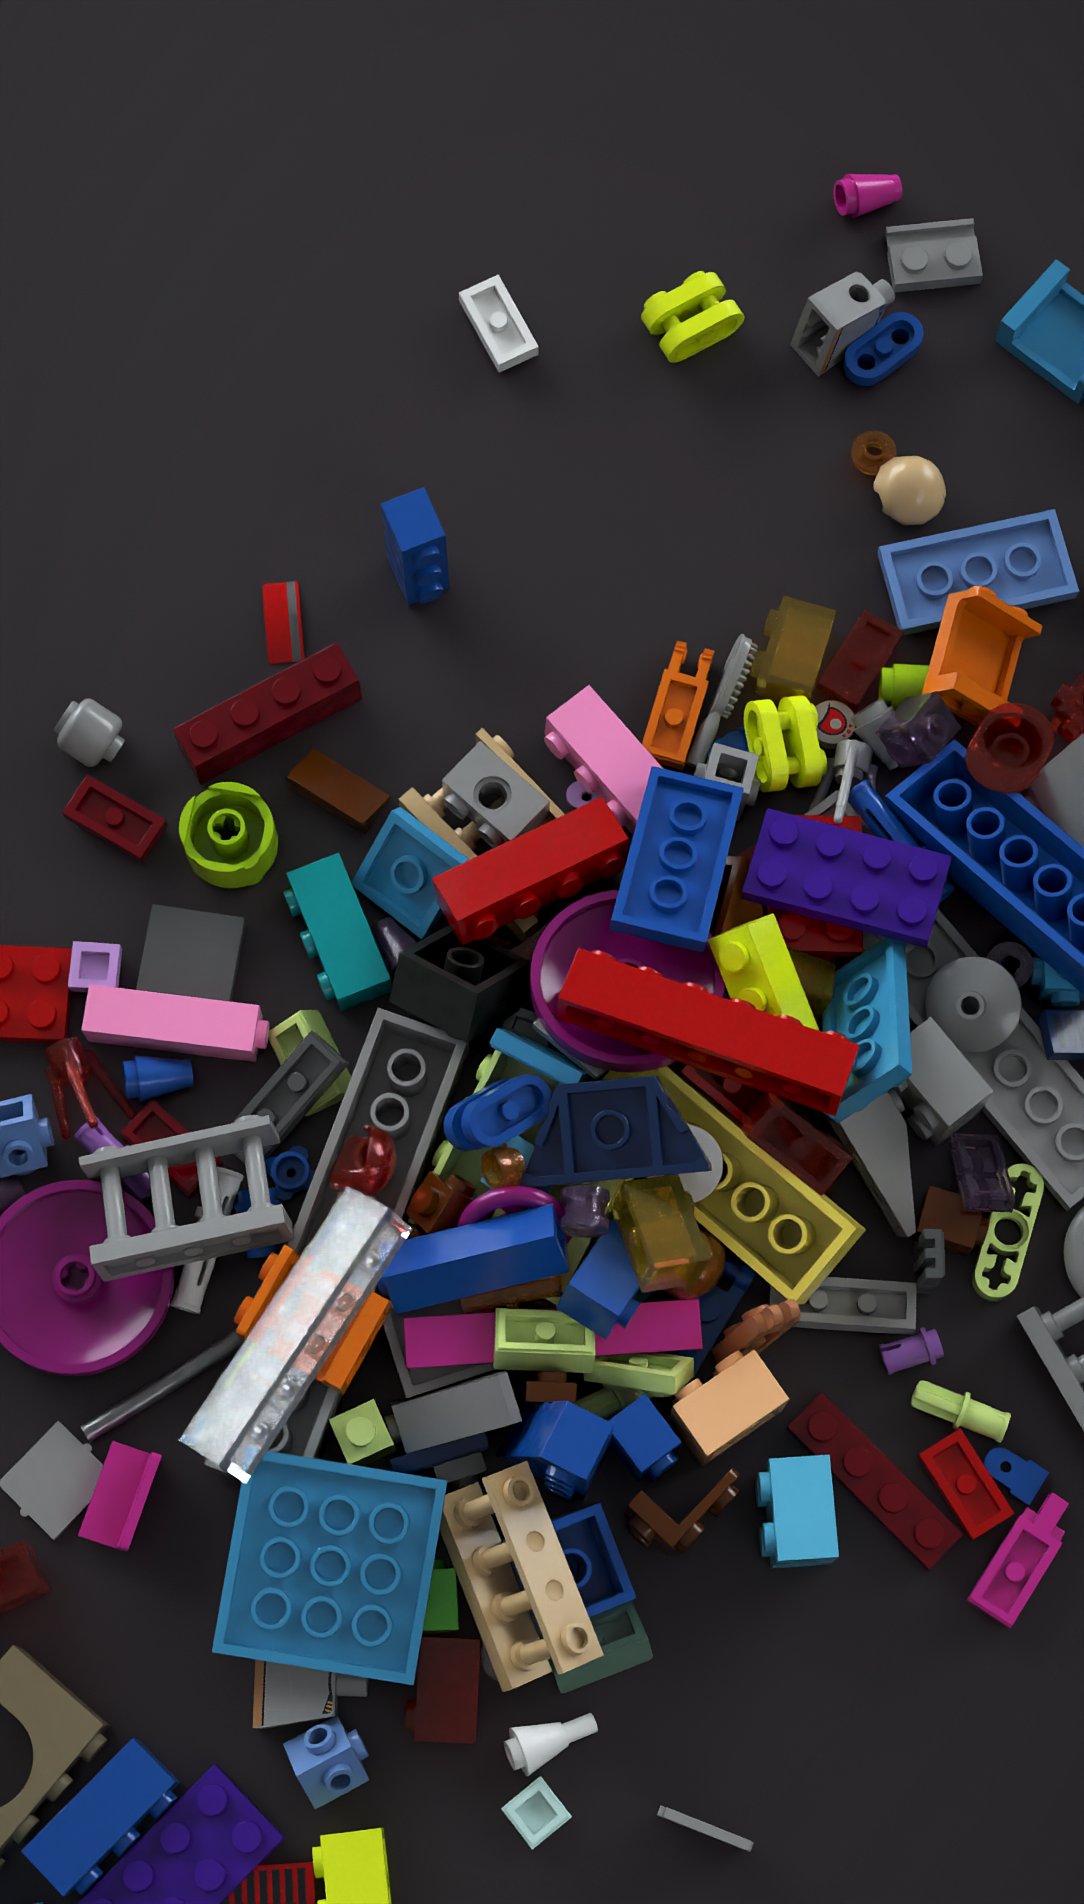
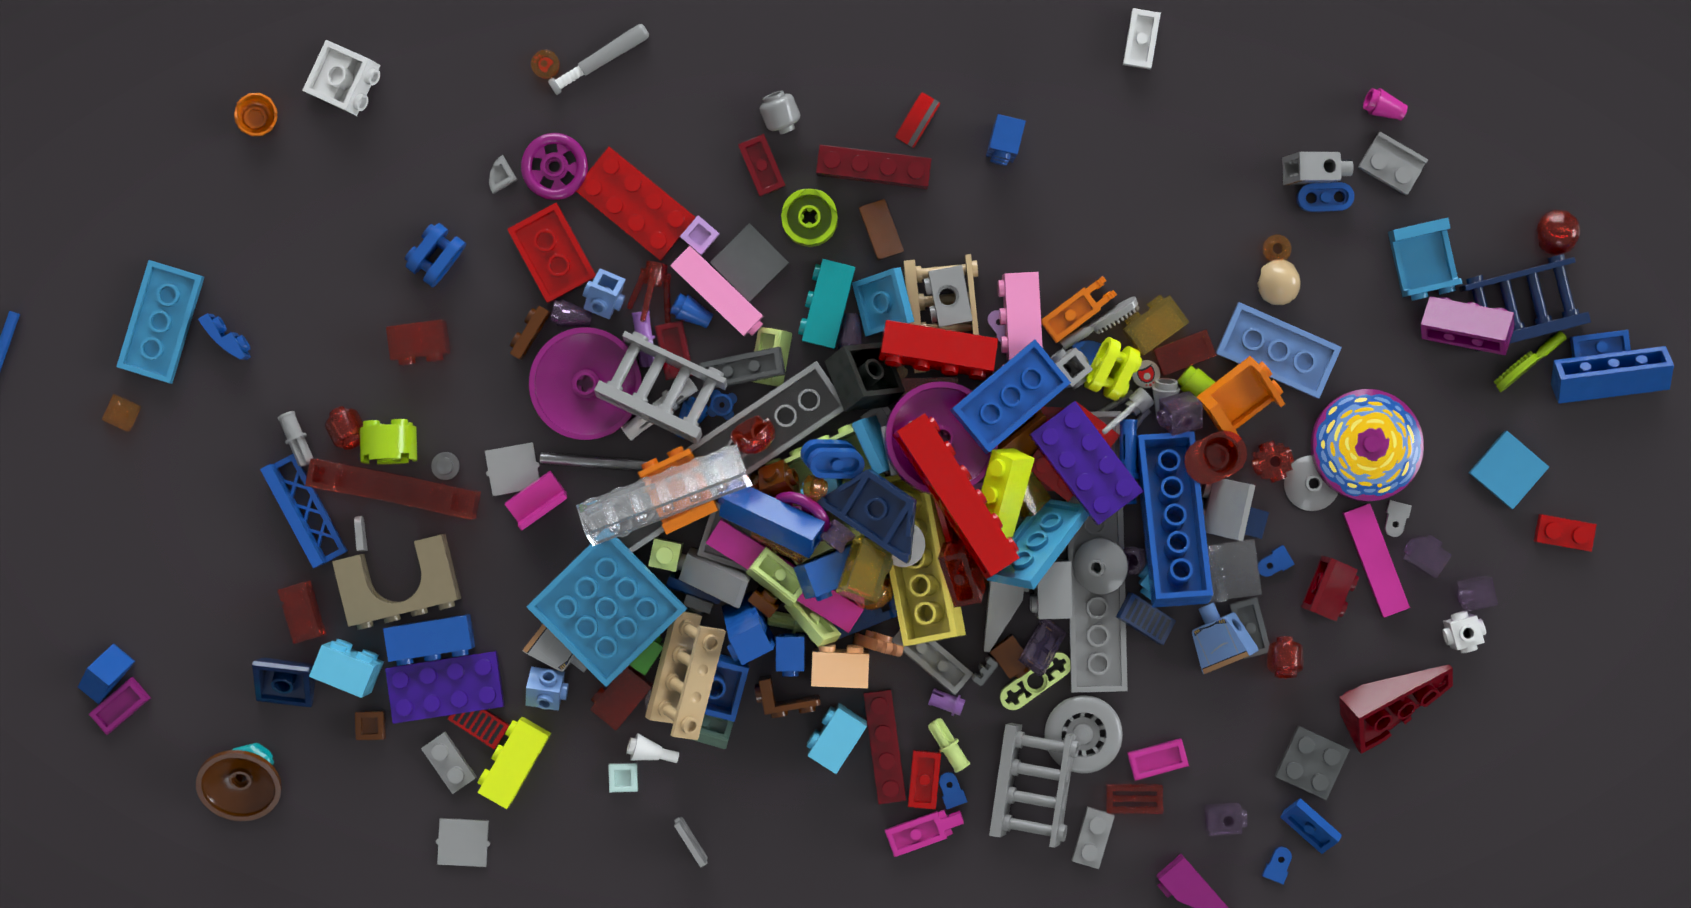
camera: 35 degrees right, 15 degrees up
neon yellow brick [641,271,745,363] -> none

